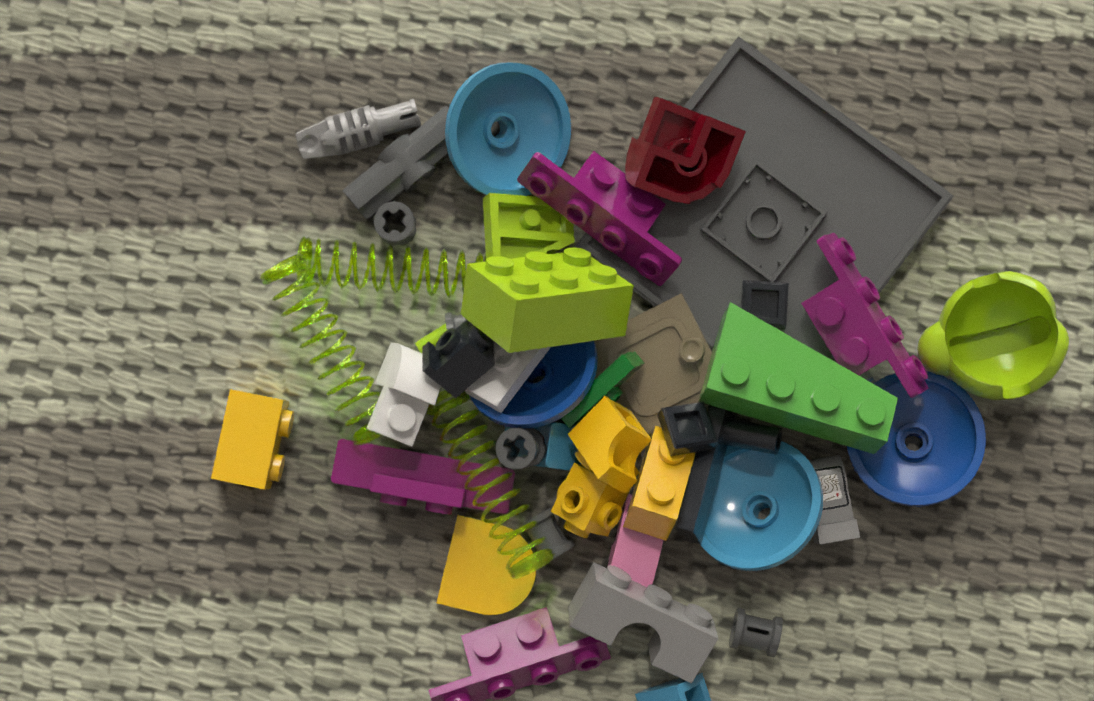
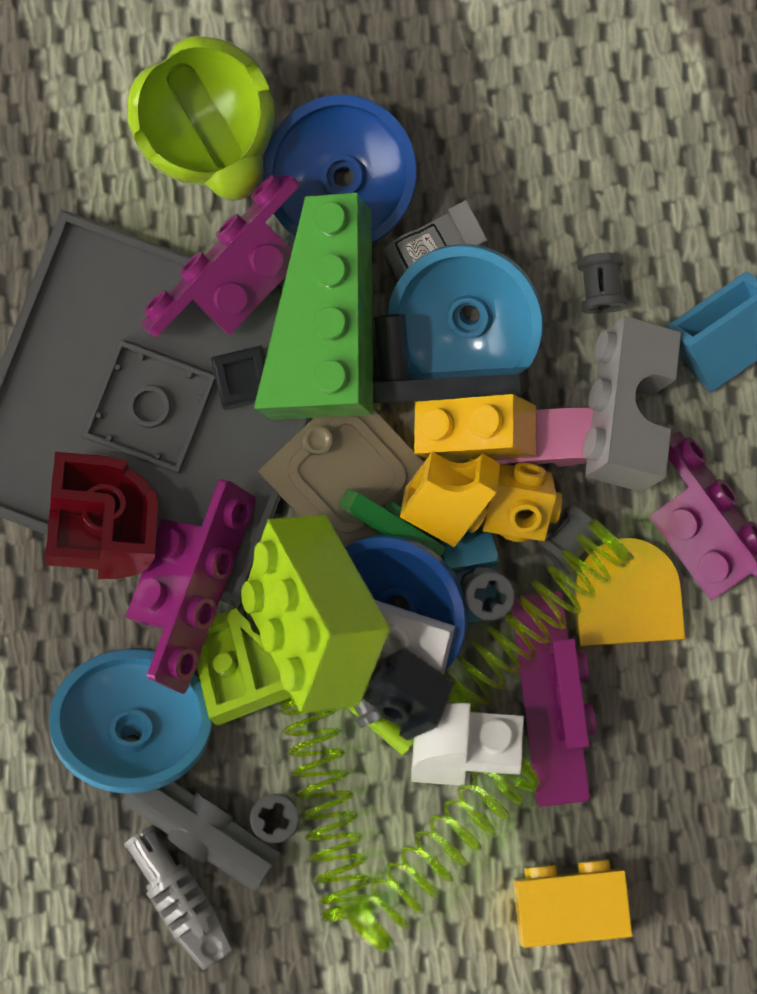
camera: 110 degrees left, 5 degrees down
black tile [657,402,718,456] -> none

